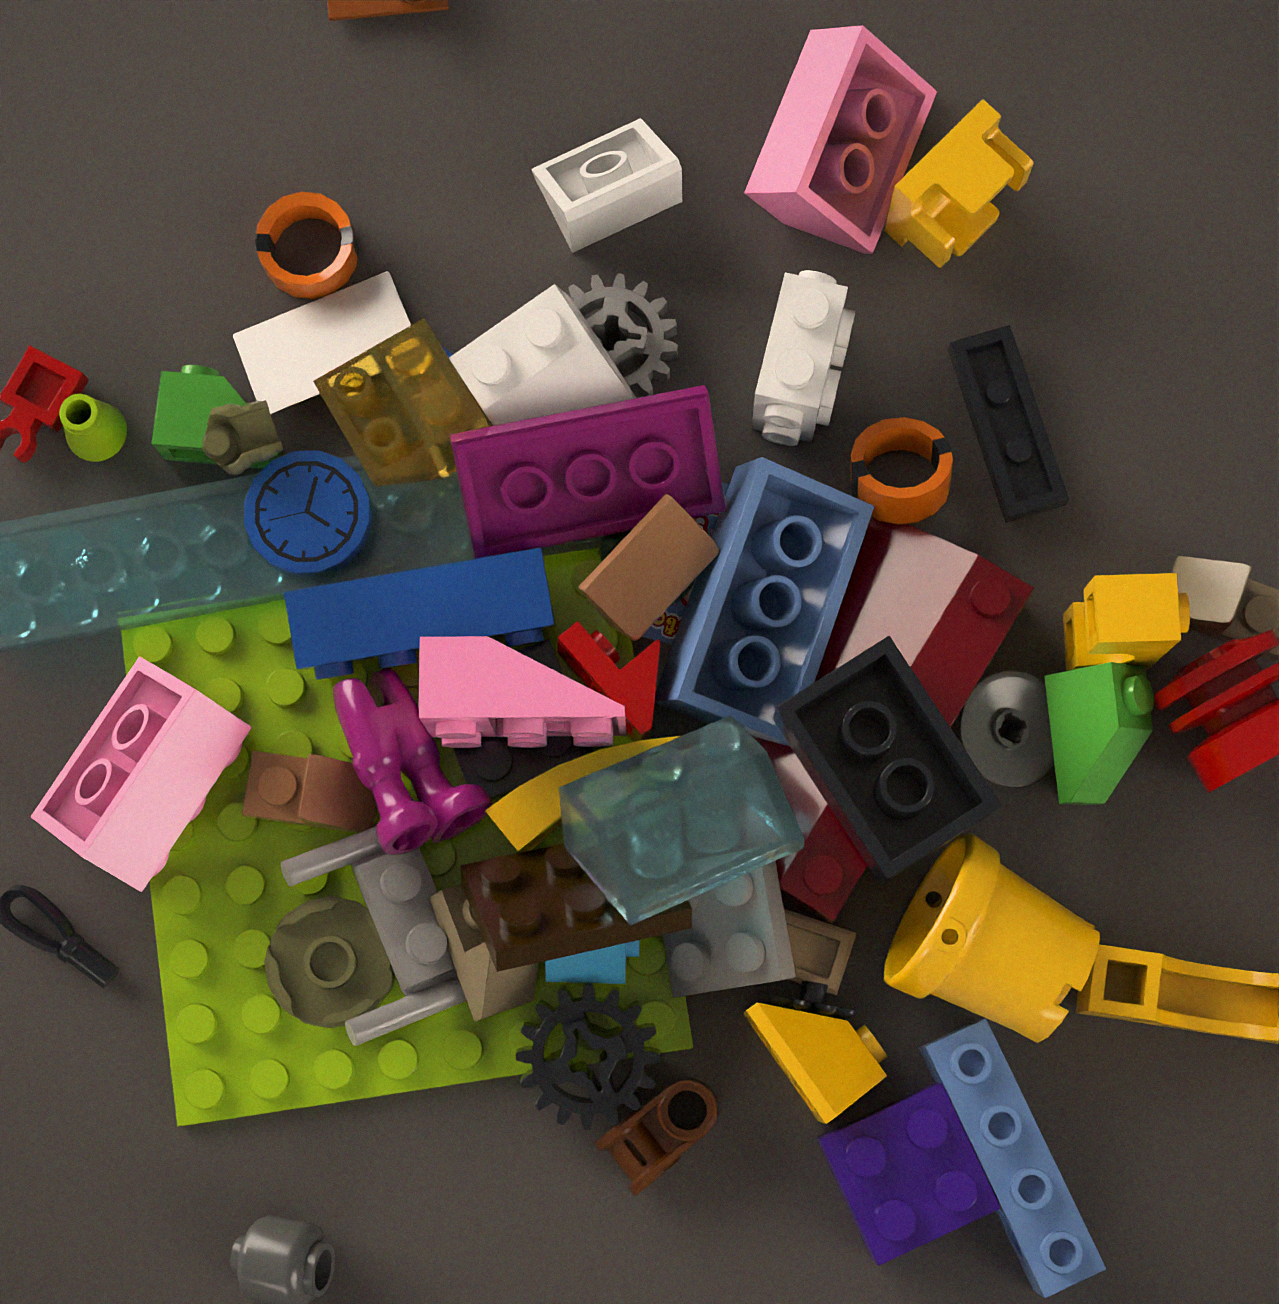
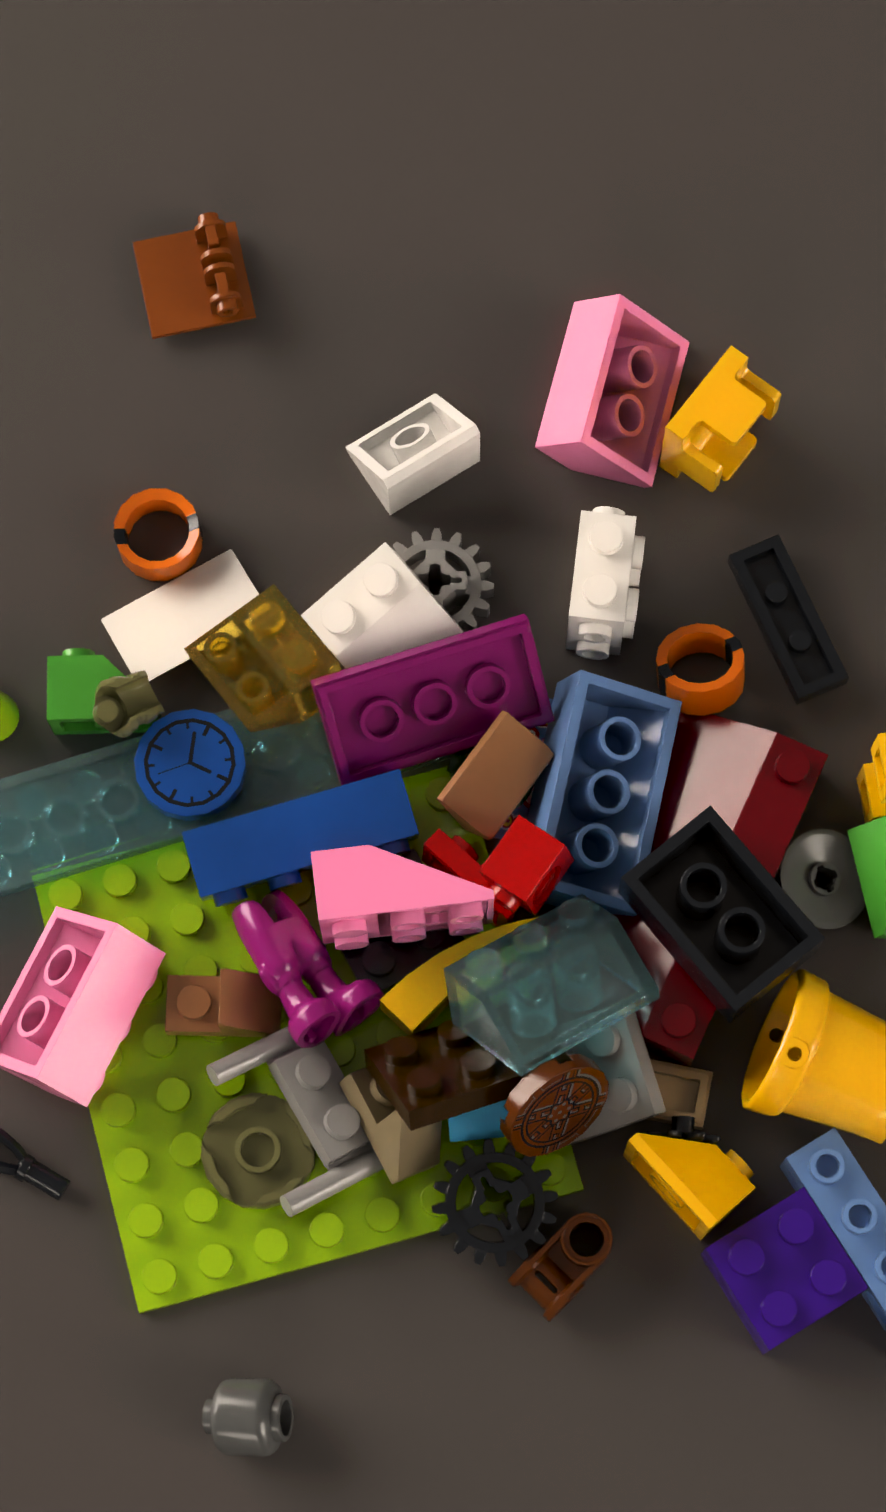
camera: 10 degrees left, 5 degrees down
none -> red brick [479,815,574,915]
none -> reddish brown tile [500,1054,609,1157]

